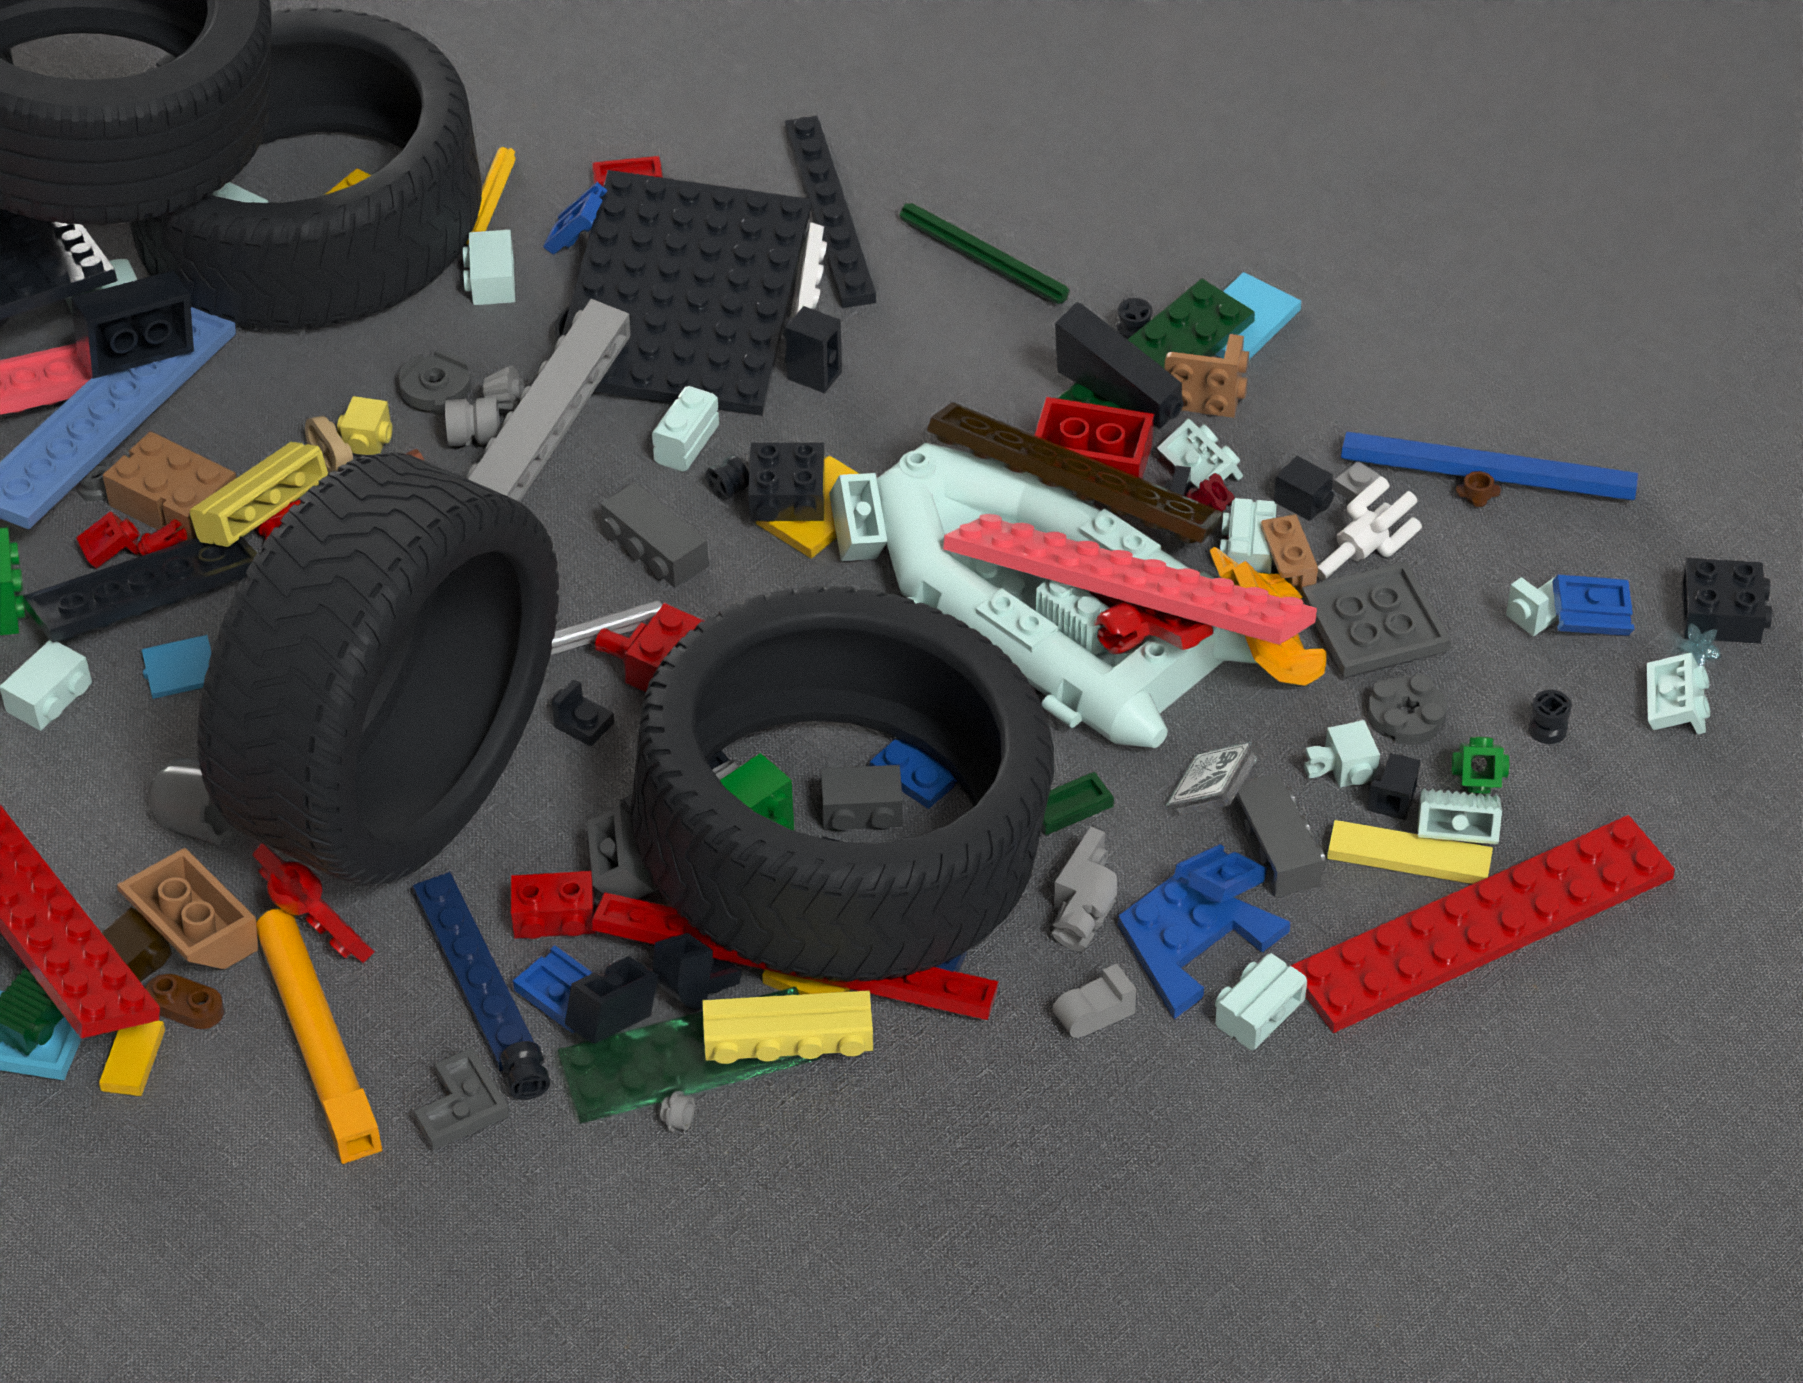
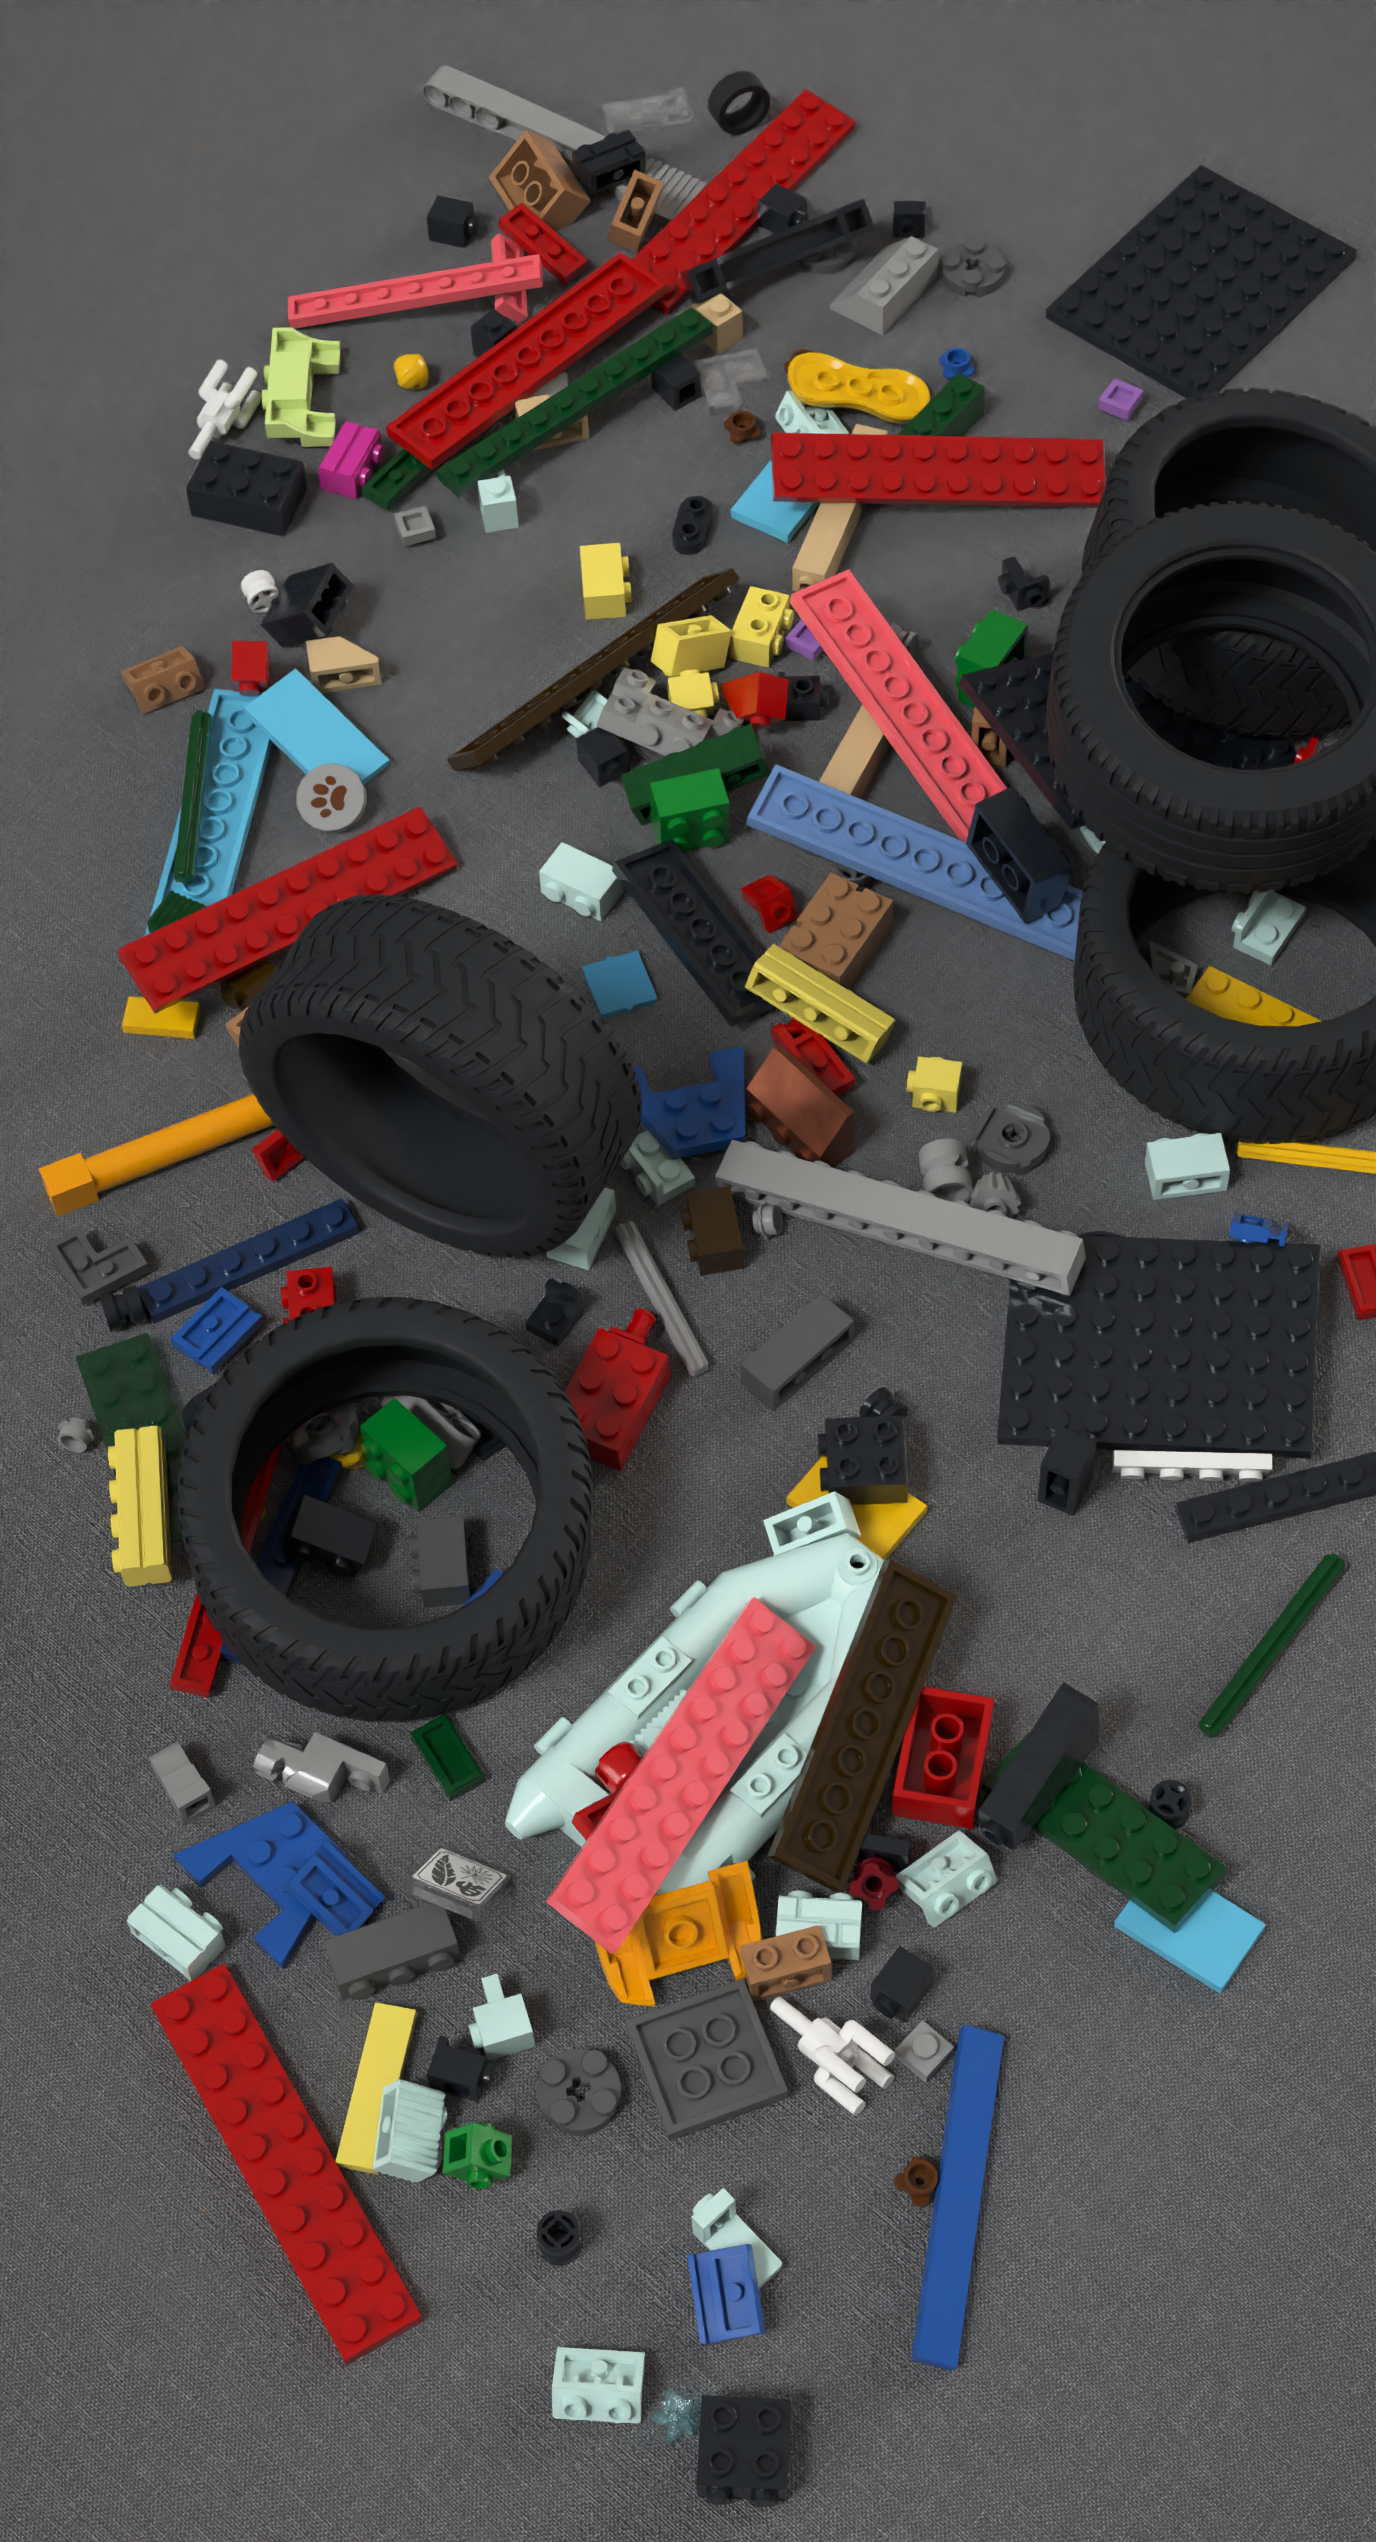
camera: 90 degrees right, 10 degrees up
red pin [138,519,188,556] -> none
reddish brown plate [146,974,224,1029] -> none
tan plate [305,416,353,473] -> none
black brick [565,956,658,1044] -> none
light aqua brick [652,386,719,472] -> none
medium nougat bracket [1165,334,1249,418] -> none

